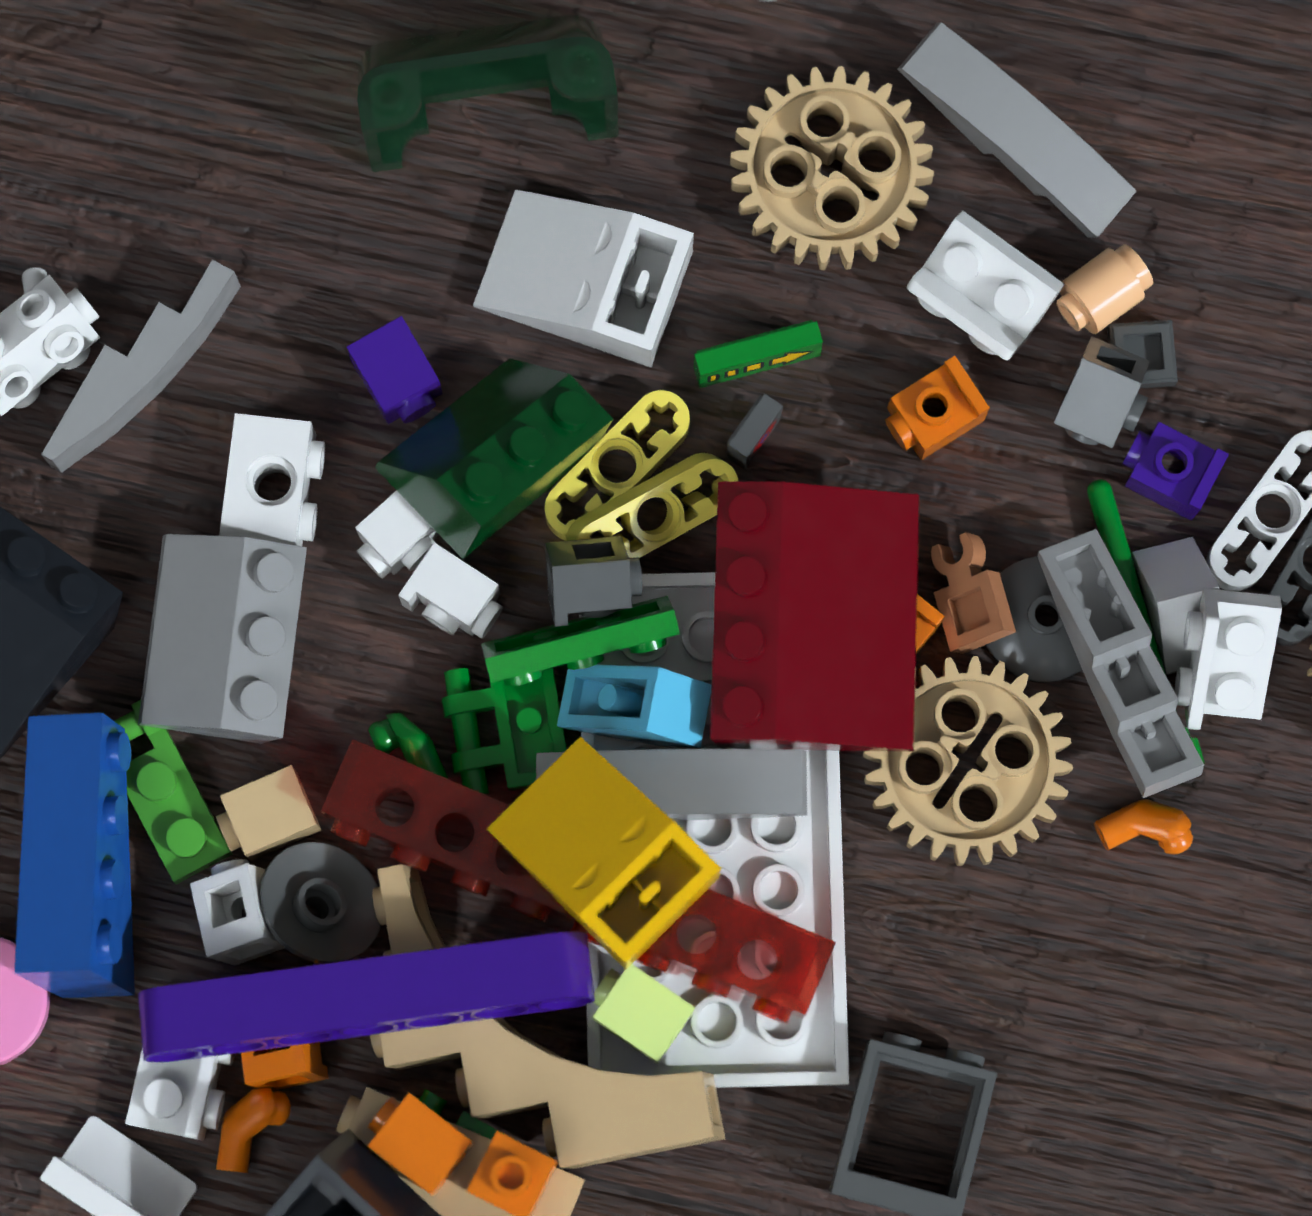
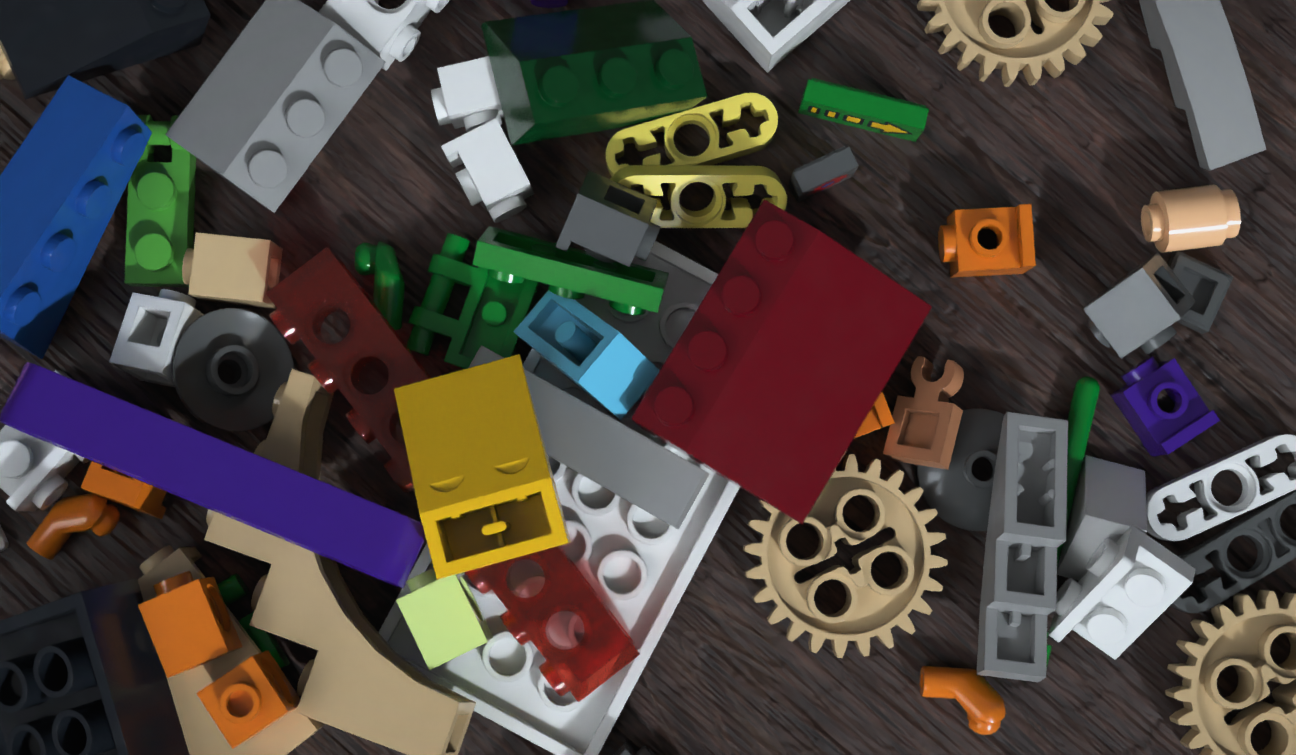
camera: 30 degrees right, 5 degrees up
white bracket [906,211,1065,360] -> none

